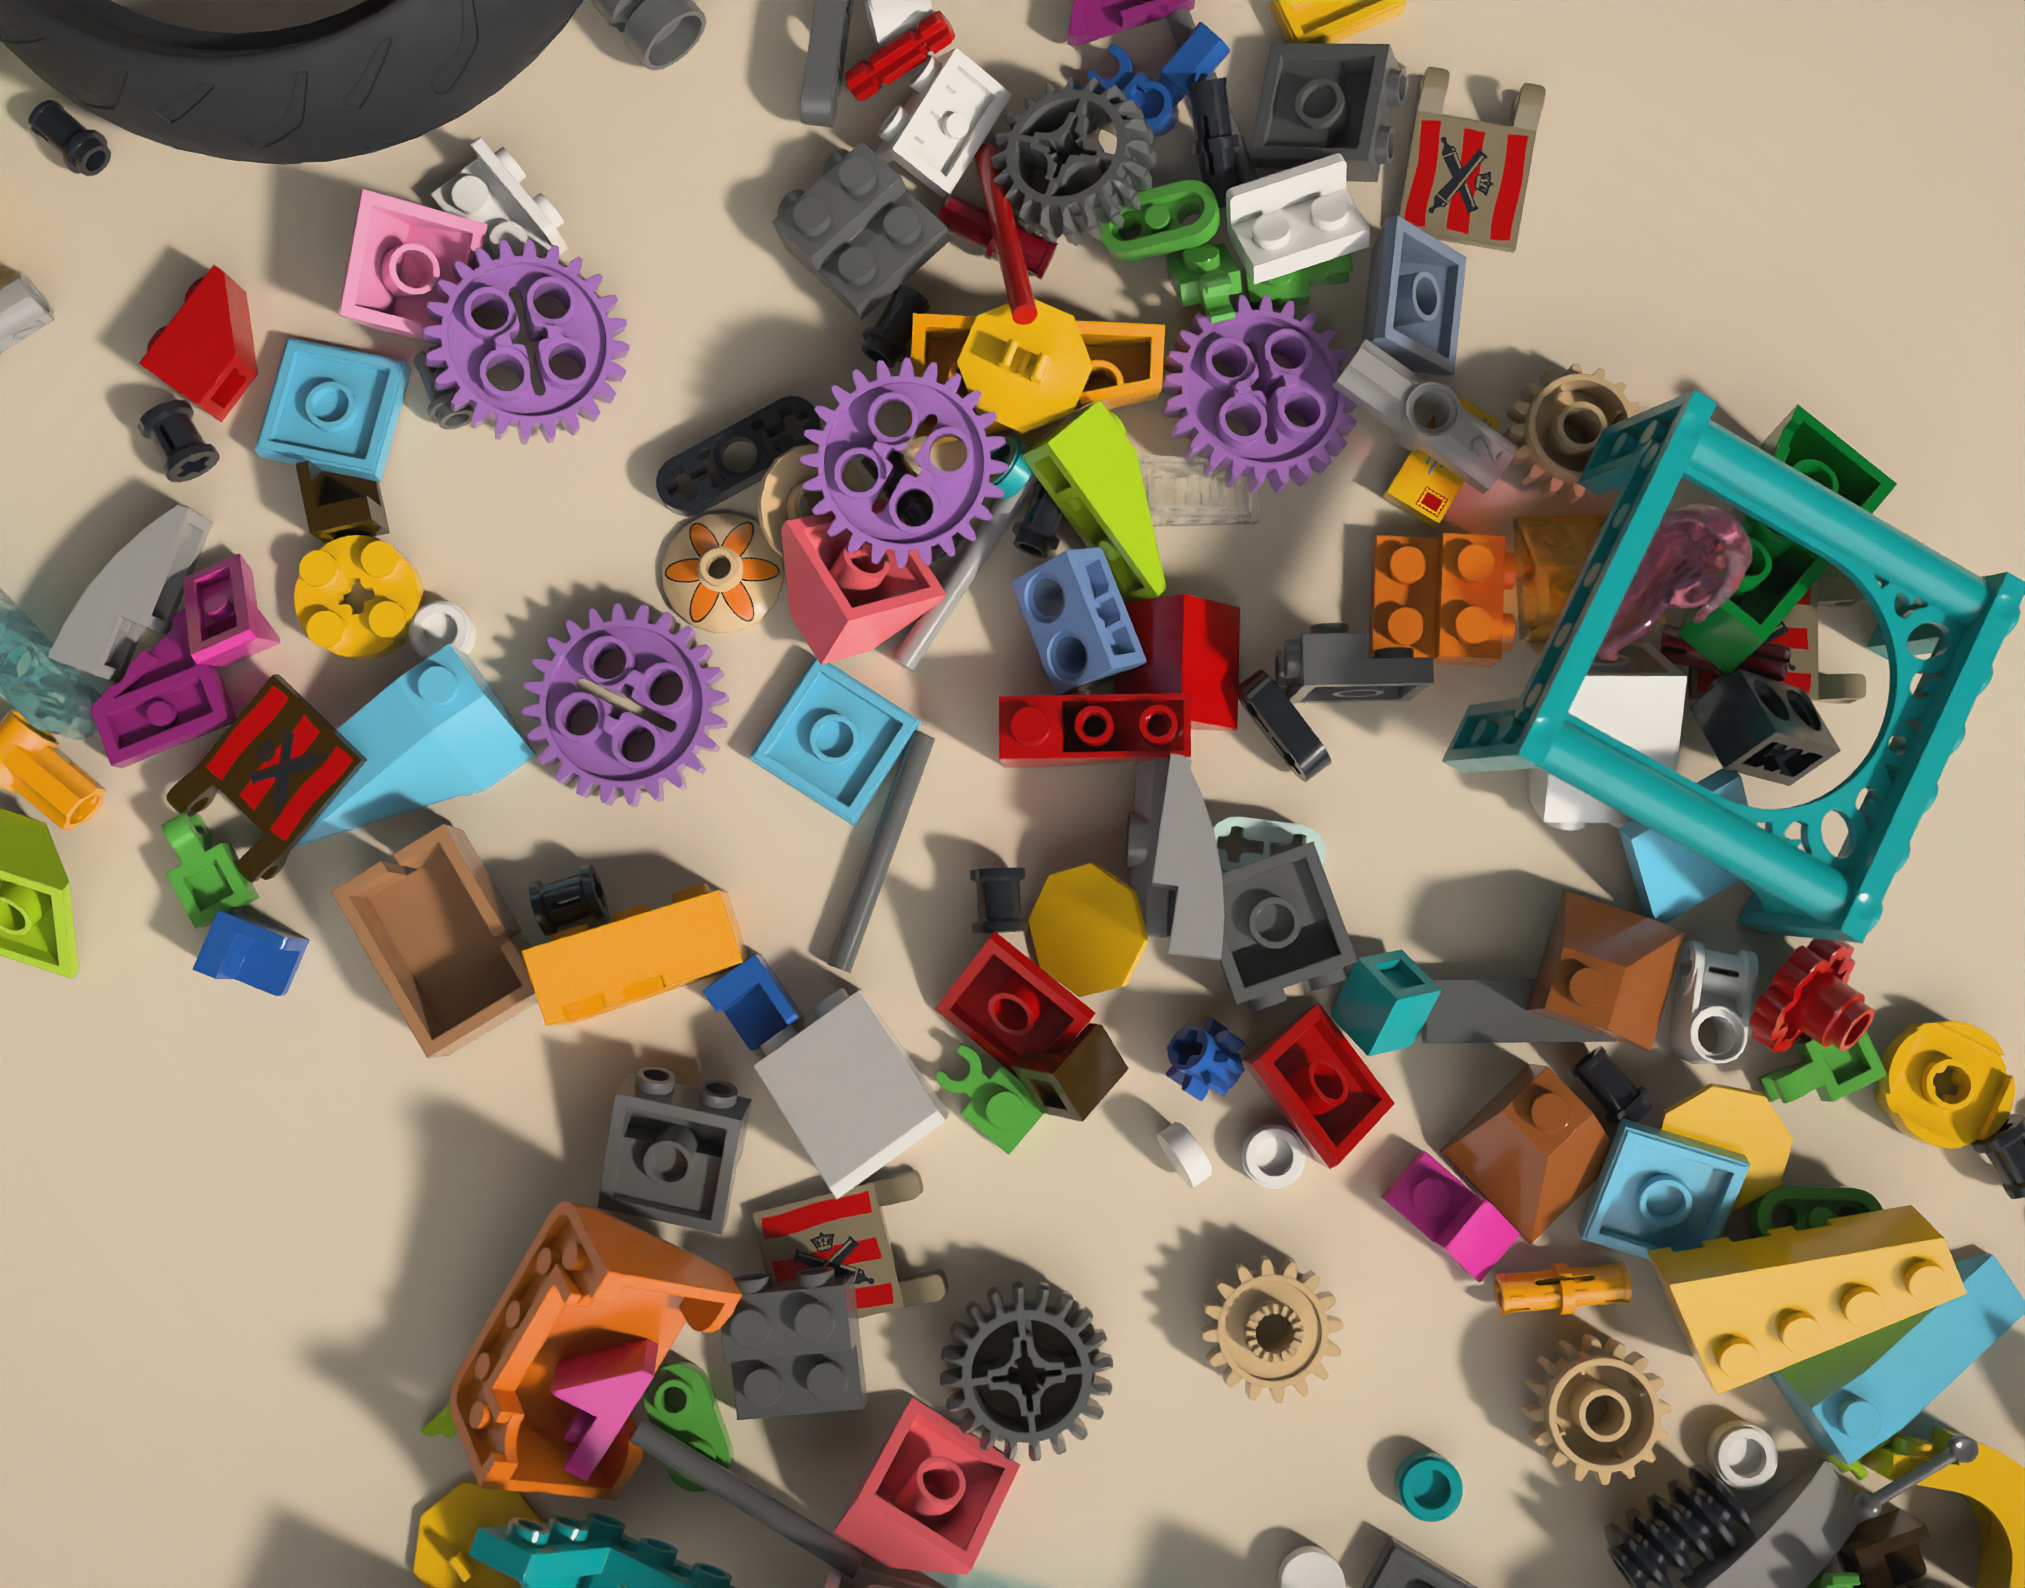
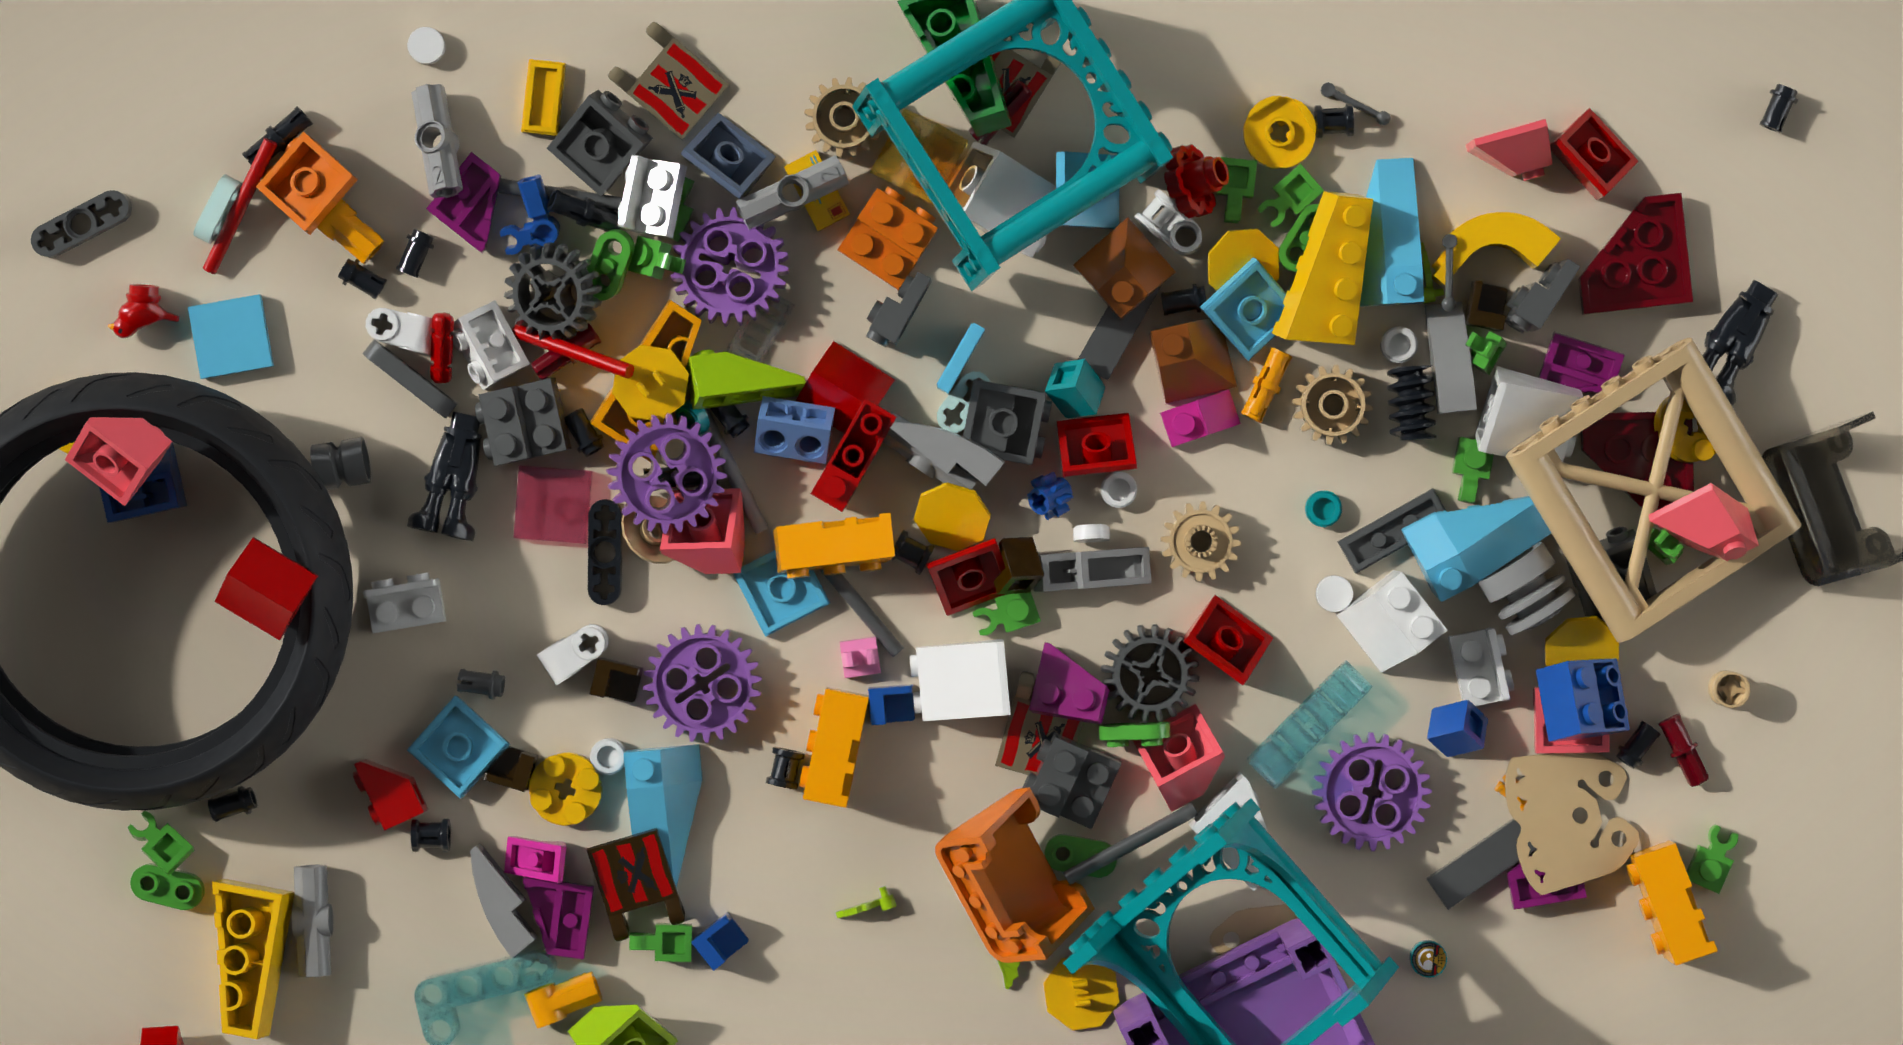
camera: 60 degrees left, 5 degrees up
medium nougat piece [331,824,538,1058] -> none
bright pink slope [338,189,487,340] -> none
medium lavender gear [423,239,630,445] -> none
dark pink slope [551,1338,659,1481] -> none
dark grey plate [597,1066,752,1235] -> none
tan dish [662,513,784,634] -> none
black beam [1234,669,1331,782] -> none
clear pink piece [1596,502,1752,661] -> none
black brick [1689,669,1841,786] -> none
none -> black piece [407,412,482,541]
none -> clear pink tile [513,465,593,544]
none -> white piece [537,624,609,685]
none -> dark brown panel [589,657,643,703]
none -> light orange wedge [773,512,895,579]
none -> lime piece [836,886,897,918]
none -> bright pink tile [840,637,881,678]
none -> medium azure tile [936,323,985,395]
none -> magenta wing [1029,642,1110,725]
none -> light grey slope [1034,547,1152,592]
none -> bright green plate [1099,722,1170,747]
none -> red slope [1183,595,1273,685]
none -> bright green plate [1257,163,1324,228]

